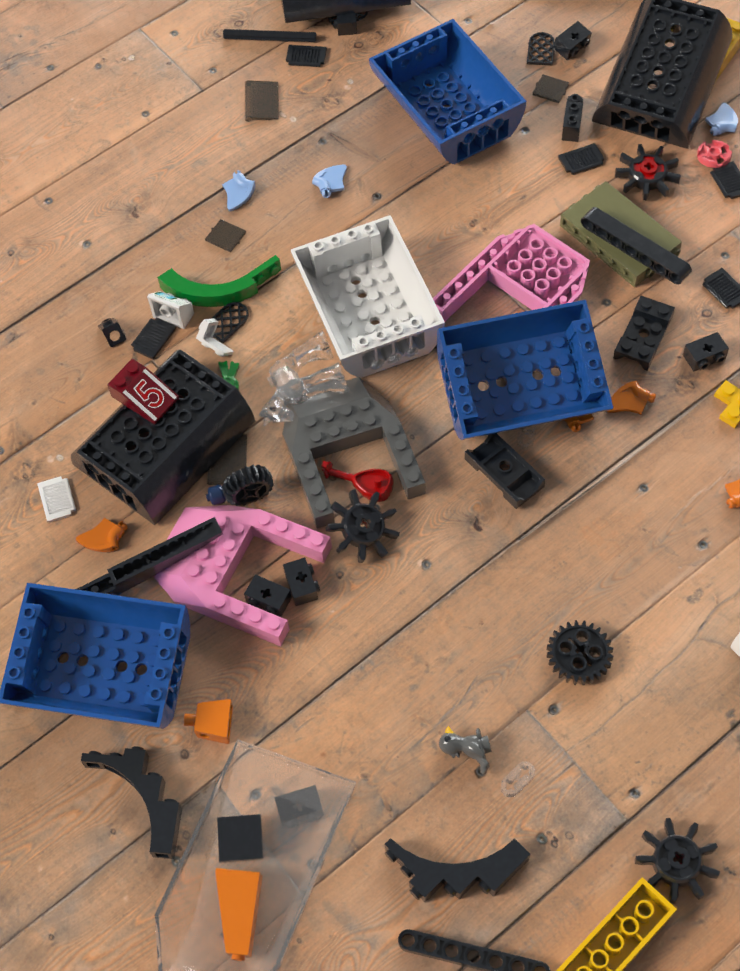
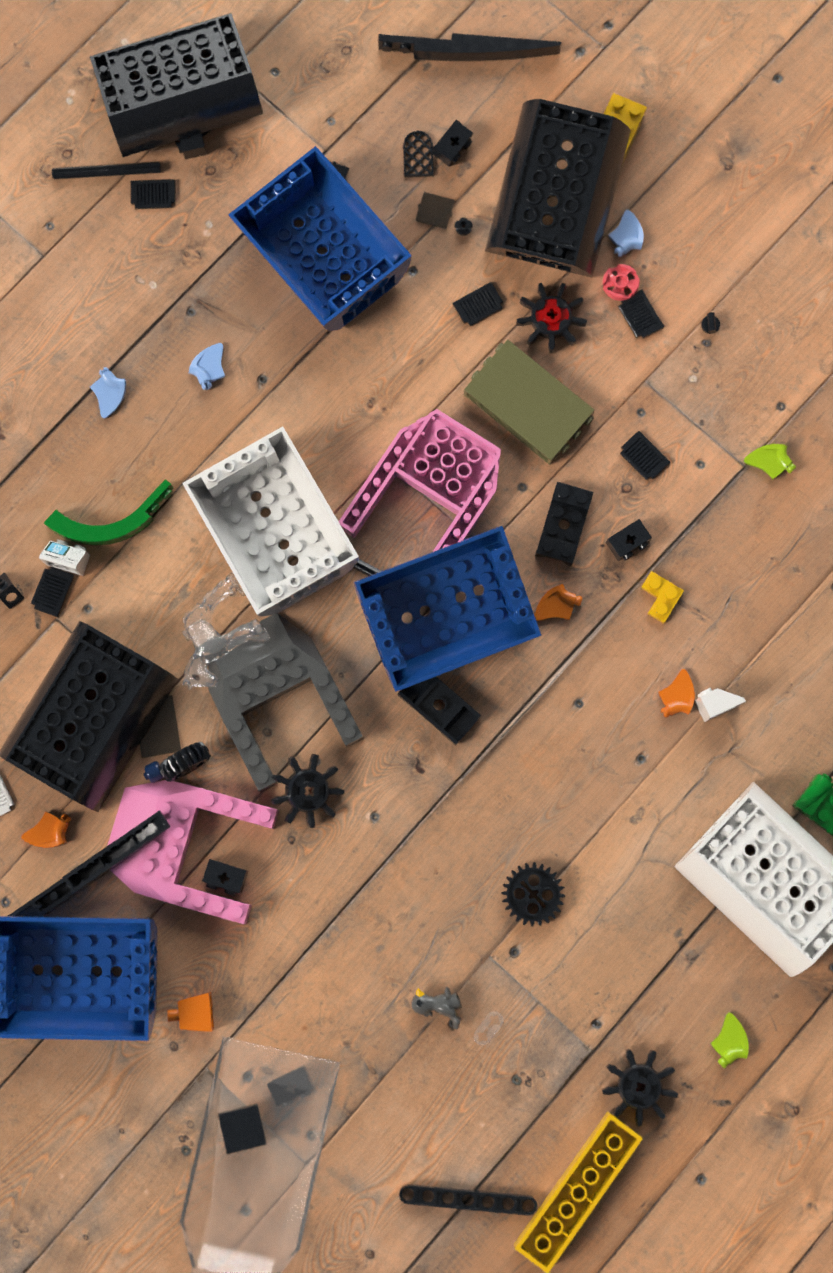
camera: 10 degrees left, 20 degrees up
black arch [81,746,182,859] -> none
dark red slope [107,358,179,425] -> none
white bracket [196,318,234,357] -> none
clear smoke piece [205,219,246,253] -> none
black window [212,302,249,343] -> none
orange slope [215,868,263,961] -> none
green piece [218,361,240,390] -> none
clear smoke piece [245,80,279,122] -> none
black brick [283,557,320,606] -> none
red piece [321,461,394,502] -> none
black arch [384,838,531,902] -> none
black brick [562,101,583,142] -> none
black beam [581,207,692,285] -> none

